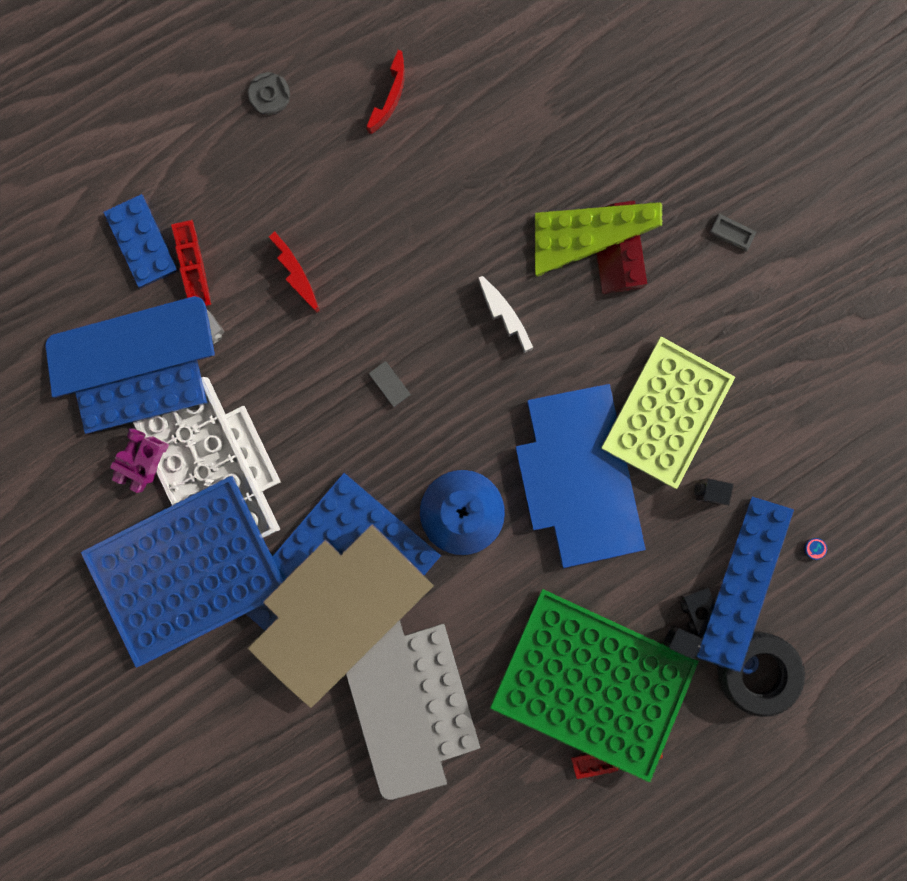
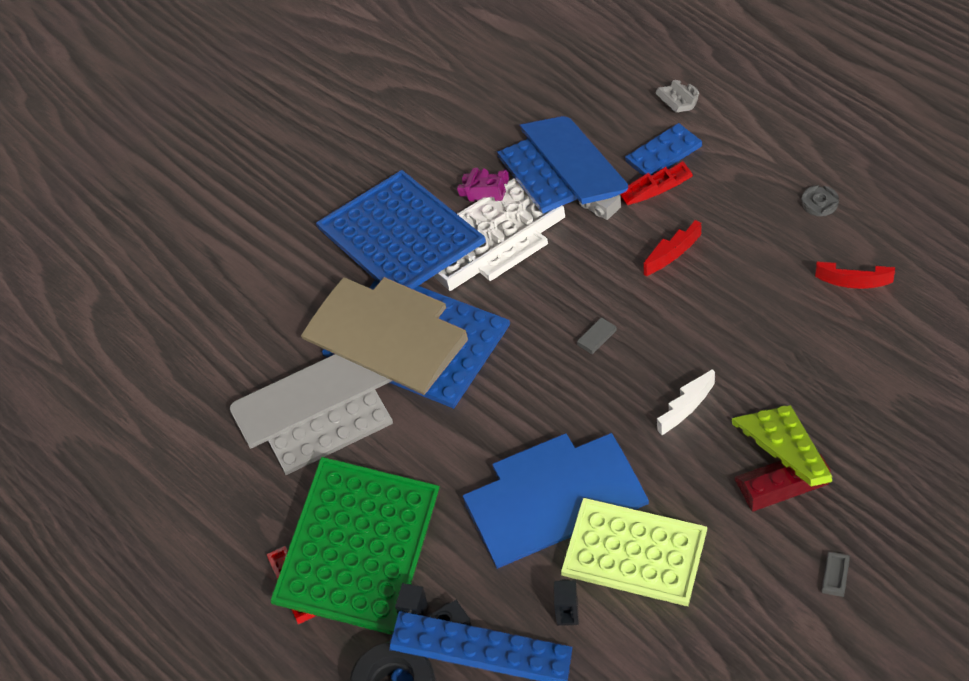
camera: 85 degrees right, 35 degrees down
blue cone [420,470,505,555] -> none
none -> light grey slope [656,80,699,112]

